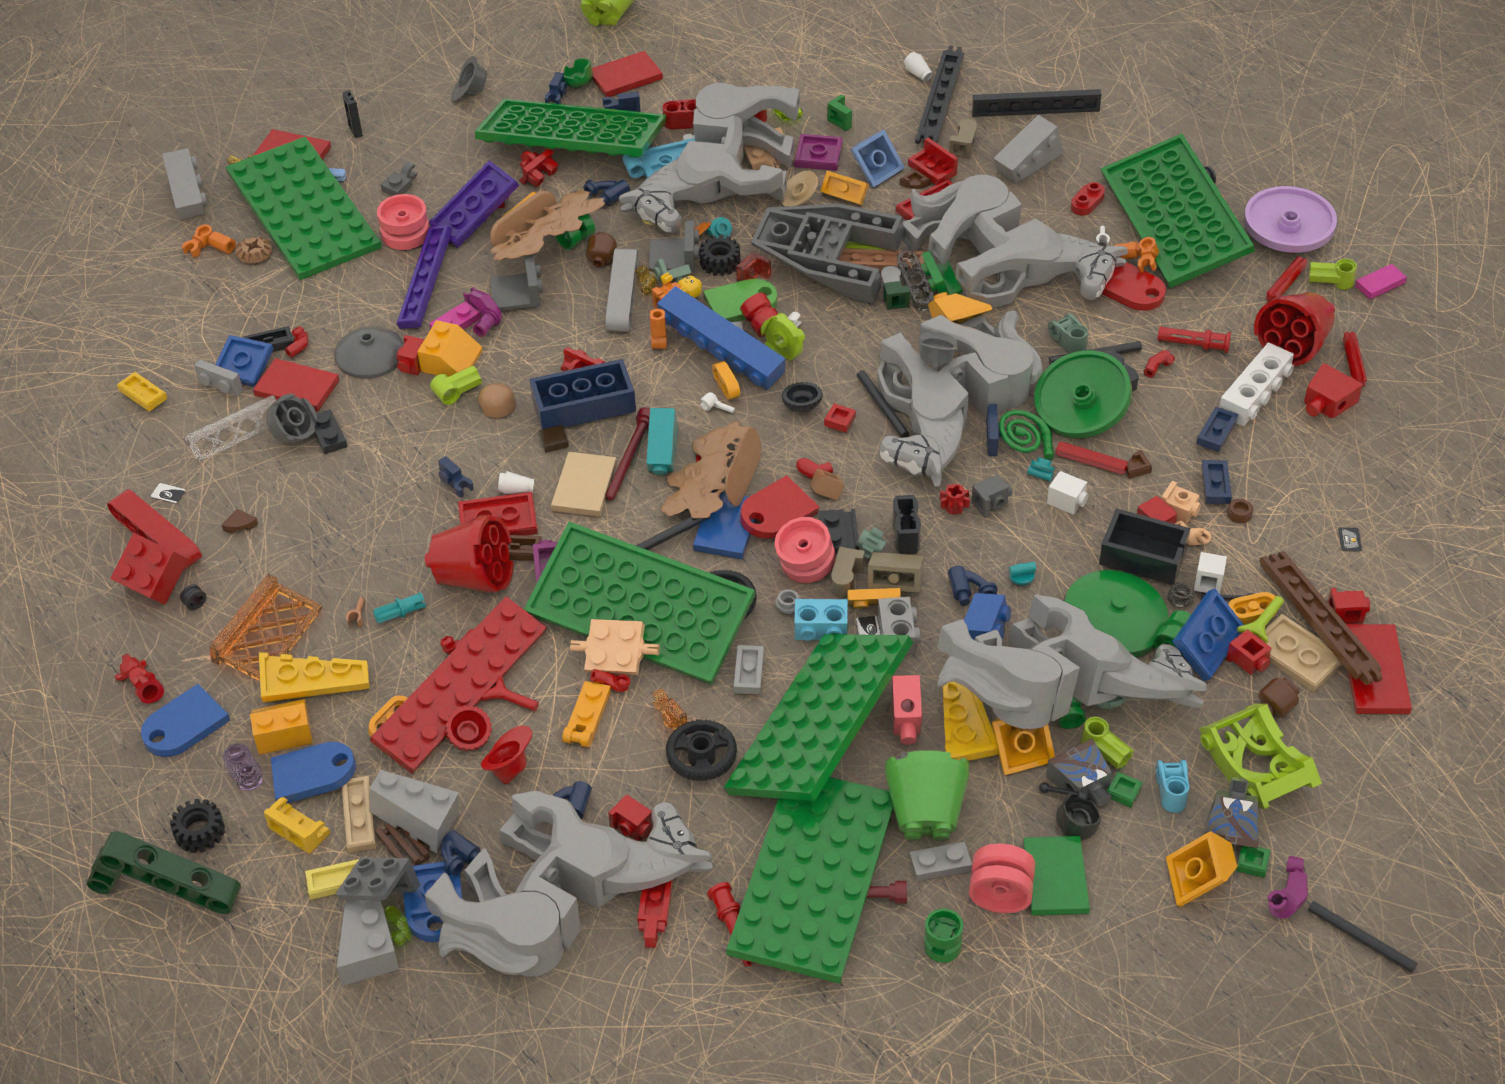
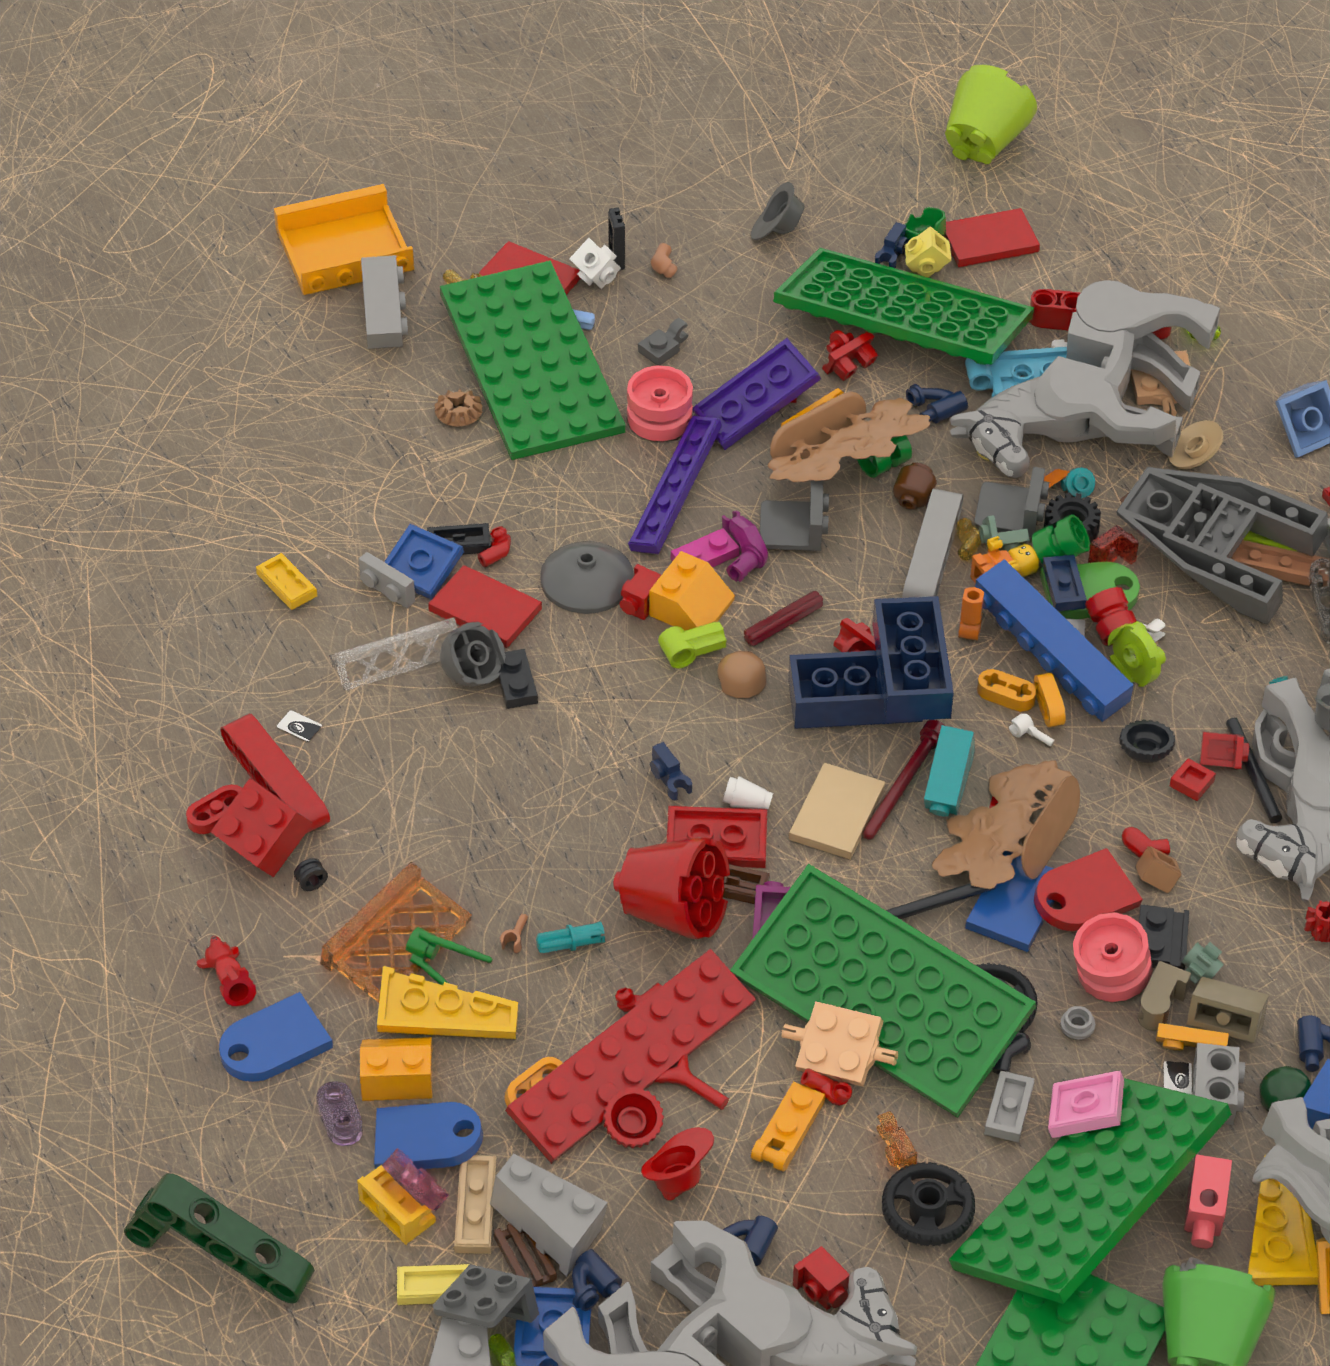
camera: 10 degrees right, 0 degrees up
black tyre [170,799,225,853] -> none
orange bar [182,224,236,258] -> none
reddish brown tile [221,509,258,533] -> none
dark brown tile [539,425,569,453] -> none
dark blue plate [602,91,641,112] -> none
magenta tile [794,134,843,171] -> none
medium azure brick [795,599,847,641] -> none
light orange plate [820,171,869,205] -> none
green bracket [827,94,852,131] -> none
dark green leg [881,266,910,310] -> none
black brick [892,495,921,554] -> none
none -> red plate [186,784,242,834]
none -> light orange panel [274,184,414,295]
none -> clear pink plate [382,1148,450,1211]
none -> green plant [406,927,492,985]
none -> white brick [569,238,621,289]
none -> nougat arm [651,243,677,278]
none -> dark red axle [744,591,823,646]
none -> dark blue brick [872,596,954,722]
none -> light yellow brick [905,226,952,277]
none -> light orange beam [977,669,1037,712]
none -> black arm [992,1032,1031,1075]
none -> green wheel [1032,515,1090,564]
none -> dark blue plate [1042,555,1087,611]
none -> bright pink tile [1048,1071,1124,1138]
none -> red bracket [1199,731,1249,769]
none -> dark green hair [1259,1066,1312,1112]

